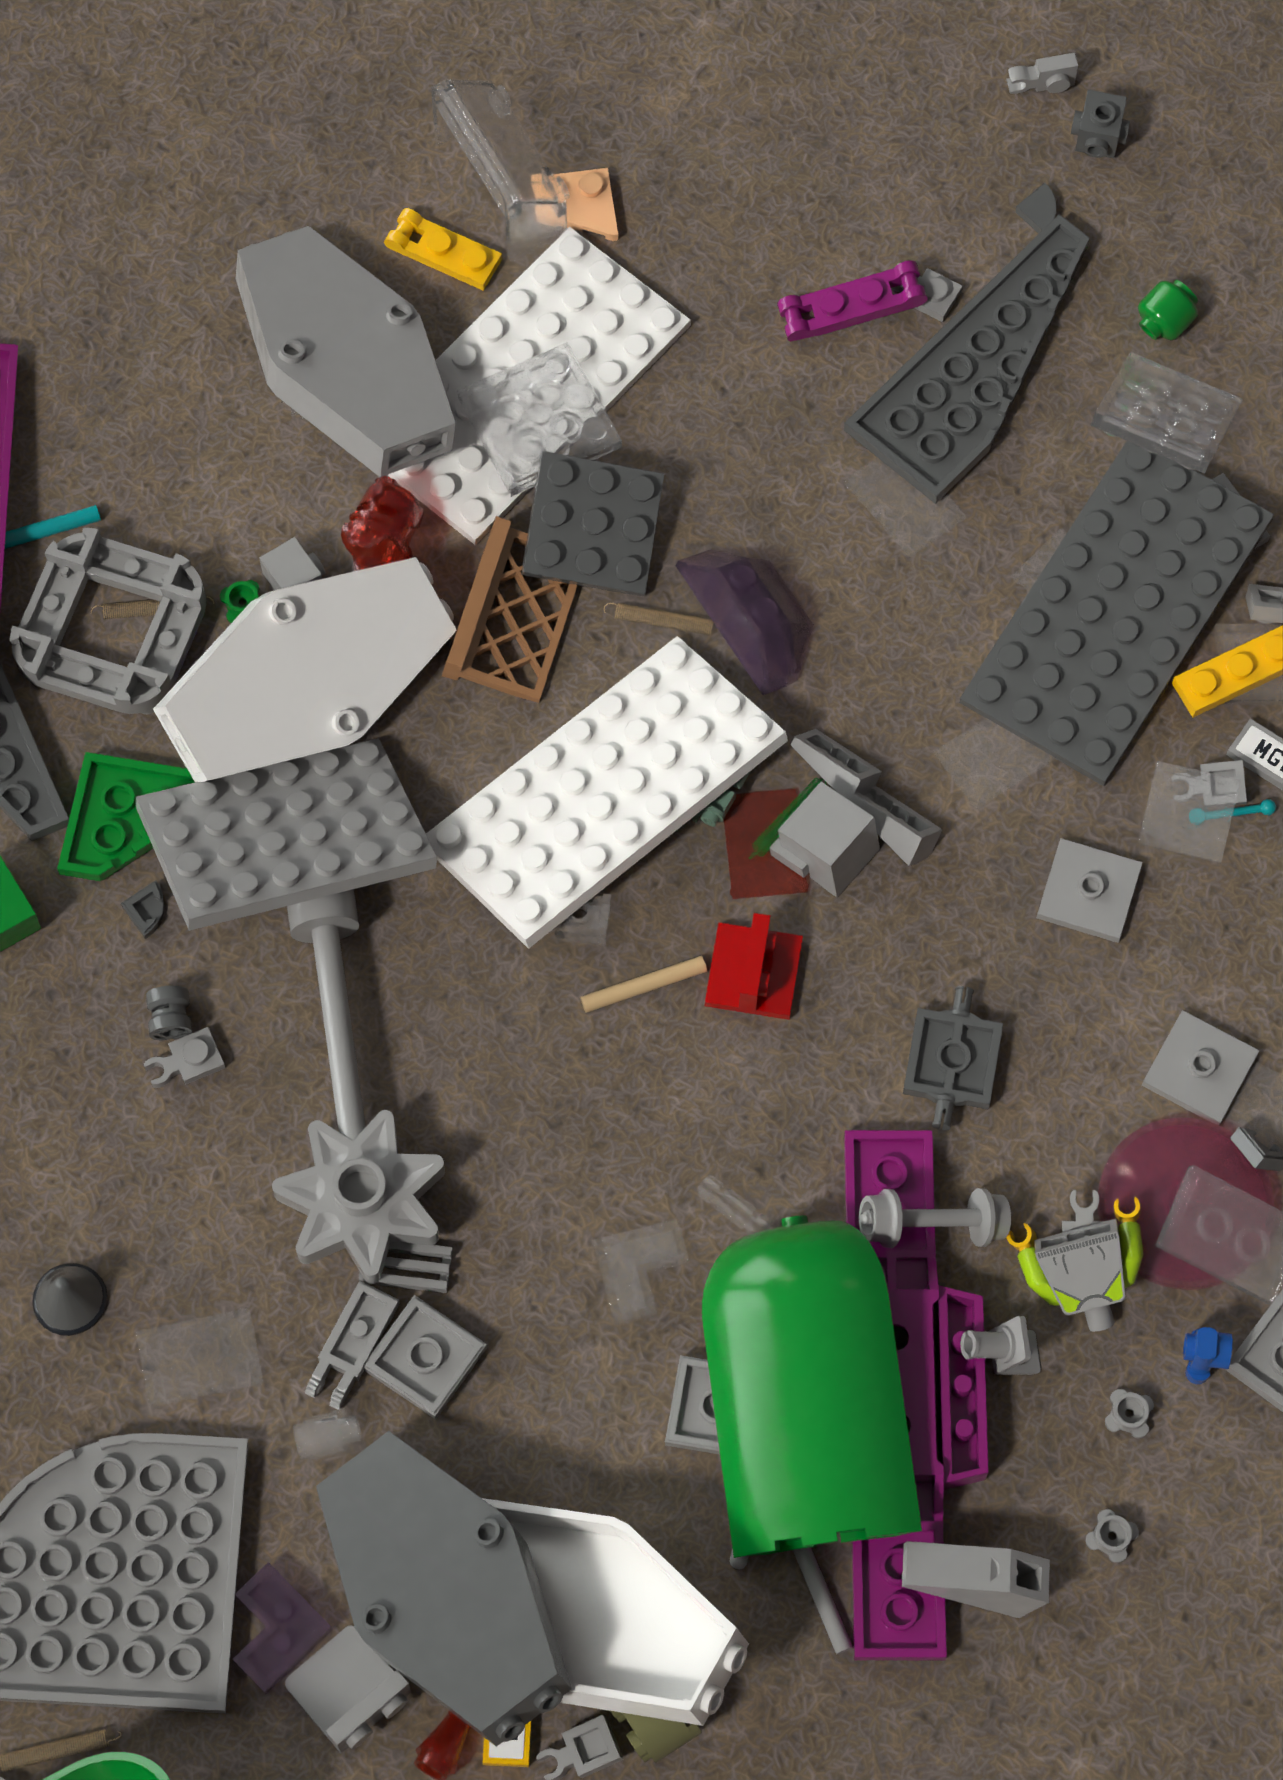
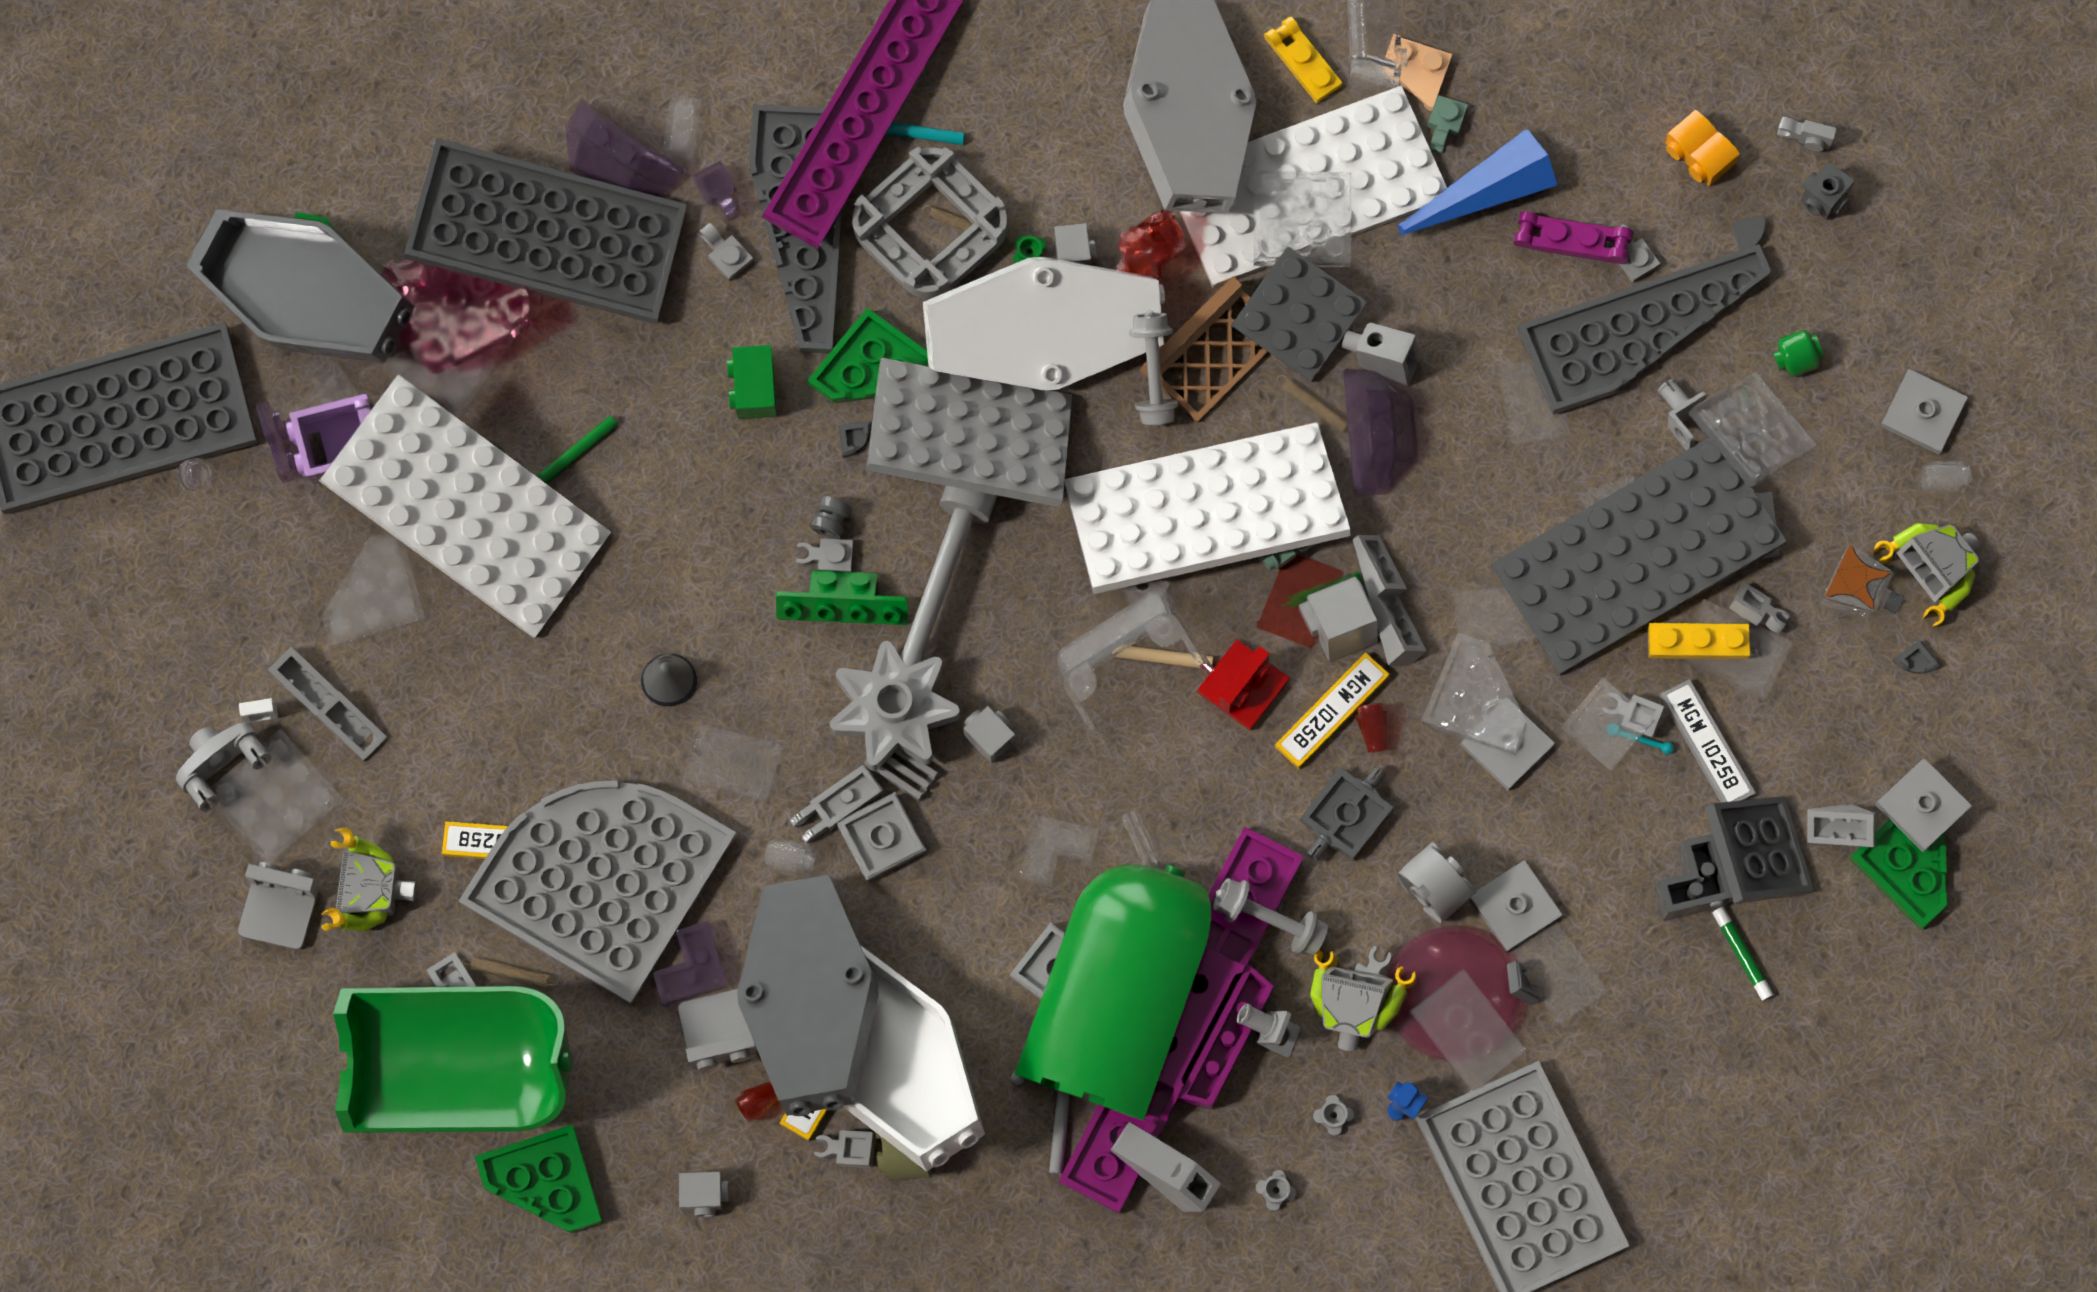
camera: 30 degrees right, 5 degrees up
none -> green bracket [776,570,908,625]
none -> light grey brick [963,706,1015,764]
none -> clear windscreen [1056,591,1214,739]
none -> light grey piece [1129,309,1179,428]
none -> tile [1275,652,1390,769]
none -> light grey torso [1342,323,1420,387]
none -> clear red cone [1355,703,1387,753]
none -> wedge [1397,130,1558,236]
none -> light grey brick [1397,842,1476,923]
none -> clear plate [1421,633,1528,755]
none -> sand green plate [1427,95,1468,153]
none -> light grey bracket [1658,379,1707,450]
none -> light orange brick [1665,110,1740,186]

